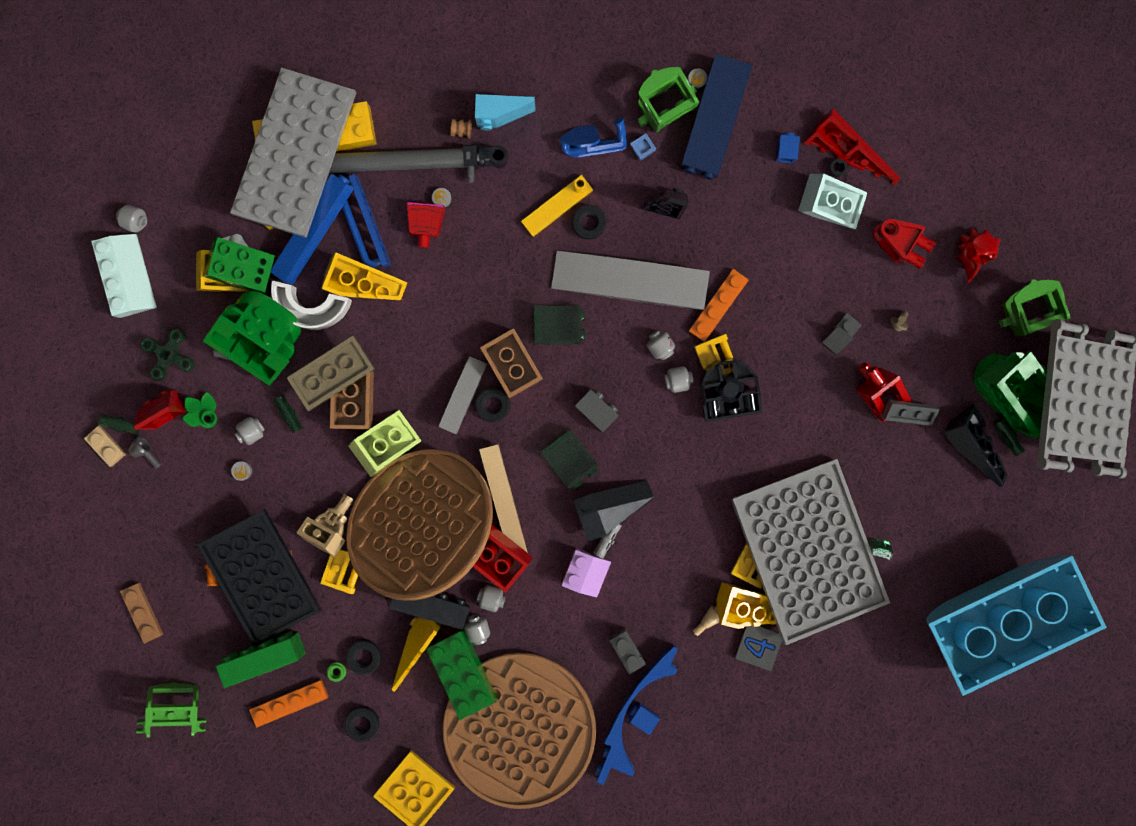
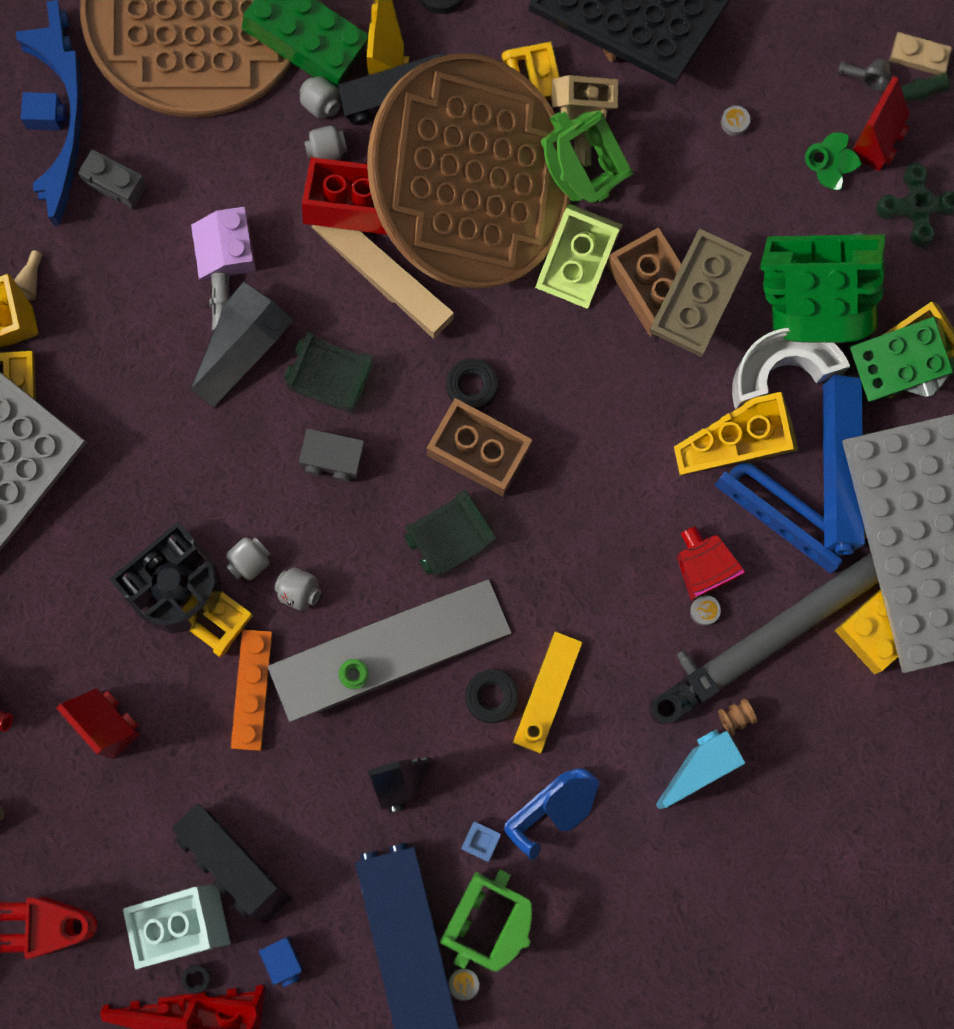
camera: 145 degrees right, 10 degrees down
light grey head [235,417,265,445] -> none
clear green pin [273,394,303,434] -> none
light grey slope [439,356,487,434] -> none
dark grey slope [822,313,862,355] -> none
none -> red slope [56,688,140,759]
none -> black wedge [171,803,292,924]
none -> bright green plate [339,659,369,689]
none -> bright green animal [541,110,633,202]

